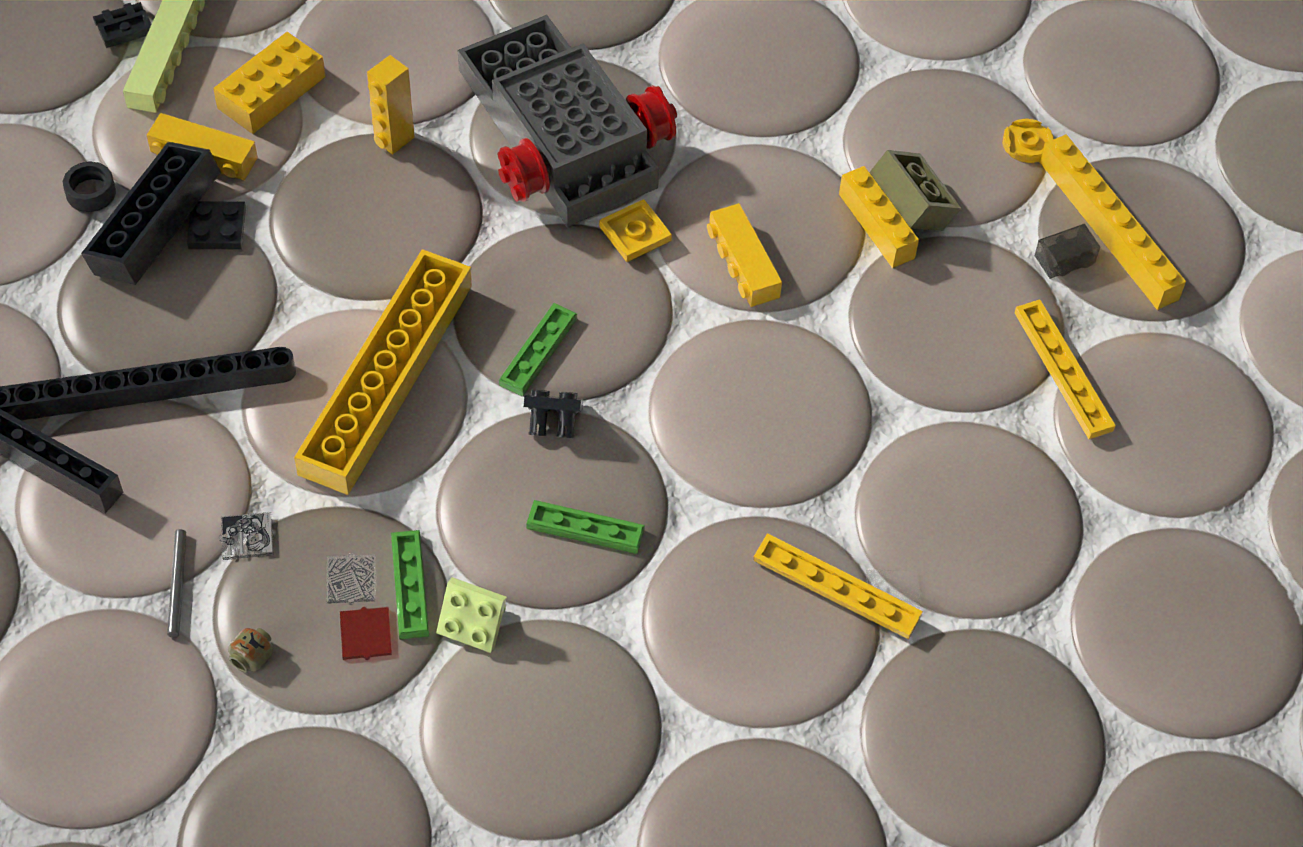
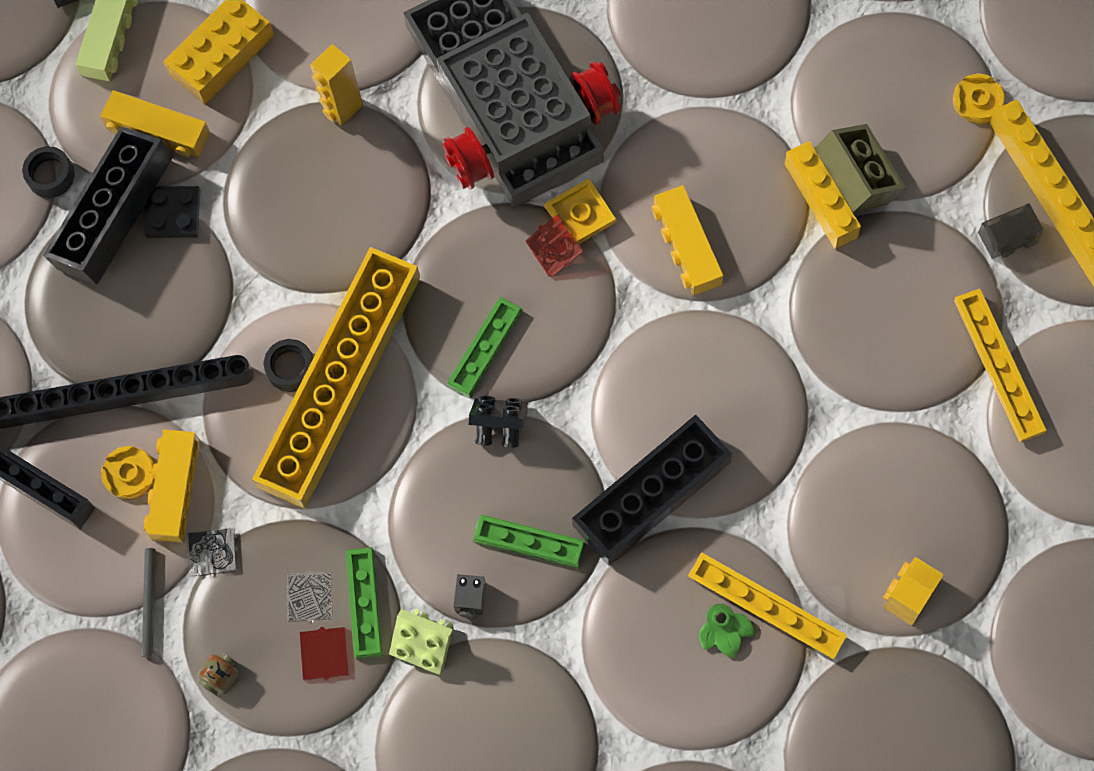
camera: 10 degrees right, 15 degrees up
none -> yellow tile [101,446,154,500]
none -> yellow brick [144,429,200,543]
none -> black tyre [263,339,314,392]
none -> dark grey brick [453,574,486,618]
none -> clear red piece [525,214,583,277]
none -> black brick [572,414,732,566]
none -> bright green plate [699,604,754,658]
none -> yellow brick [883,557,944,626]

